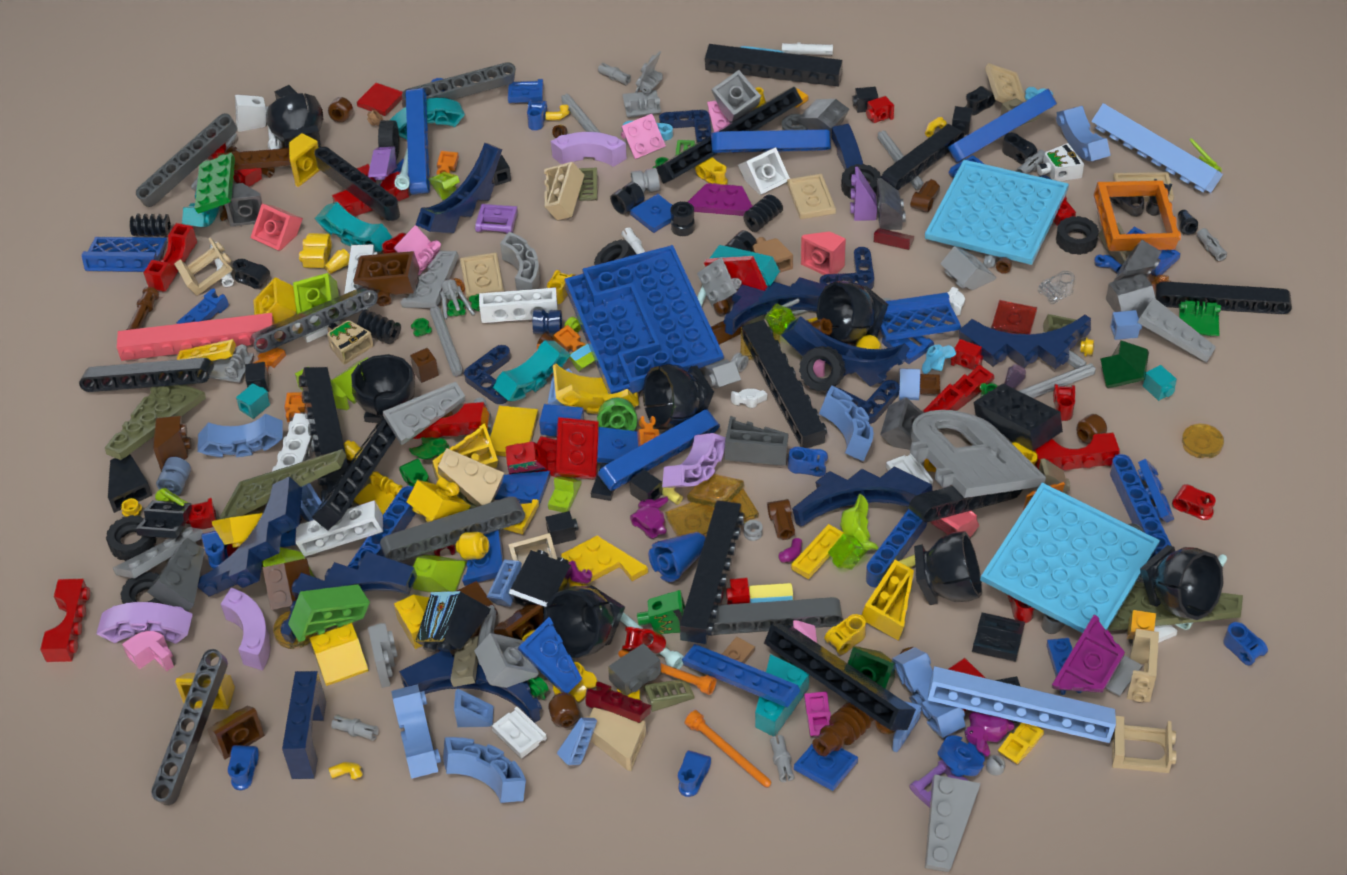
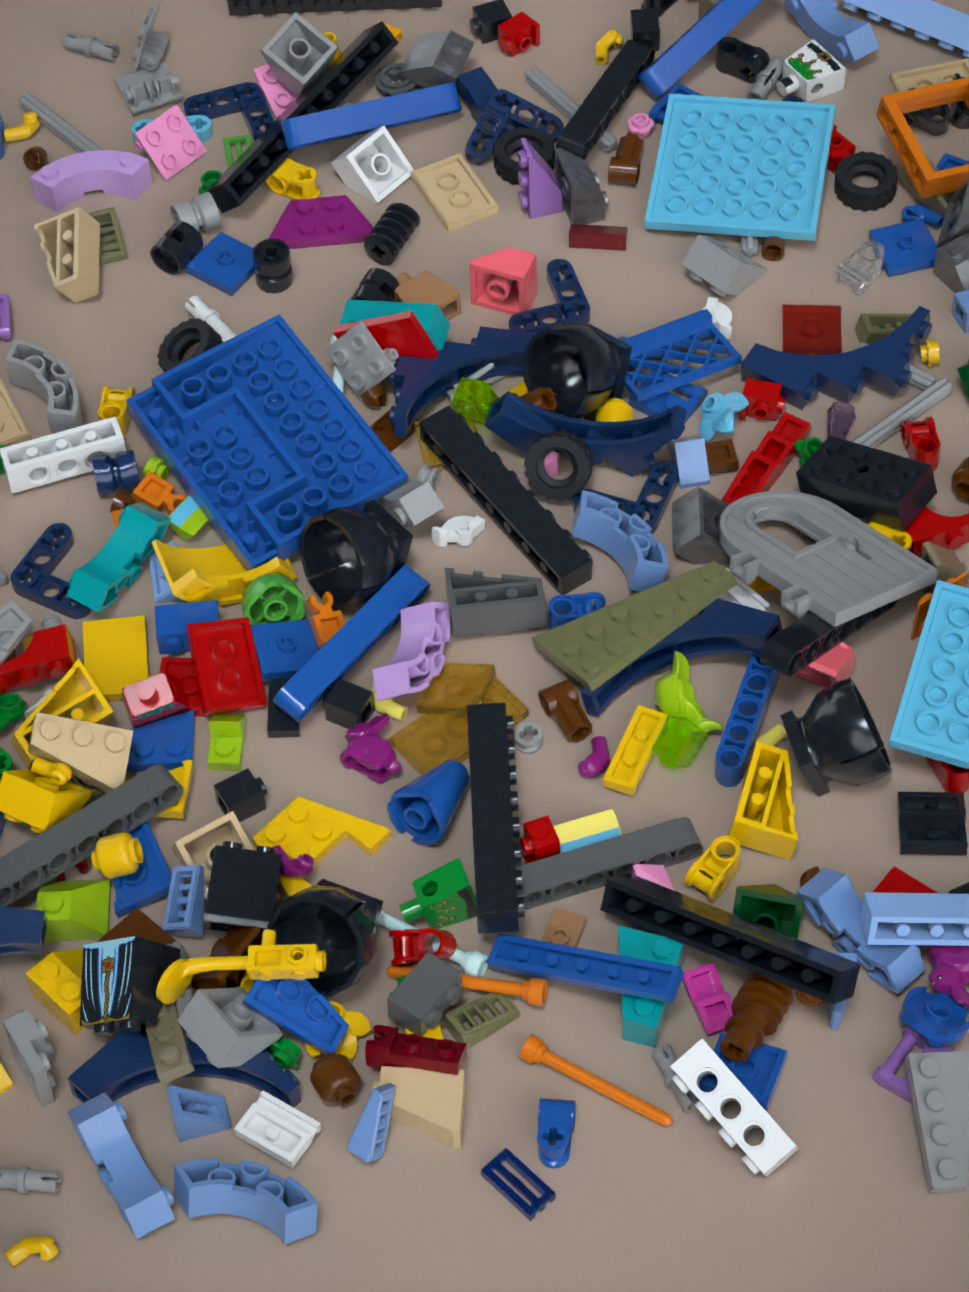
camera: 15 degrees left, 5 degrees up
none -> yellow piece [156,930,327,1005]
none -> dark blue beam [464,89,564,163]
none -> clear blue tile [481,1148,556,1221]
none -> olive wing [531,561,737,692]
none -> bright pink plate [627,113,654,139]
none -> white brick [670,1039,798,1177]
none -> blue plate [868,218,938,277]

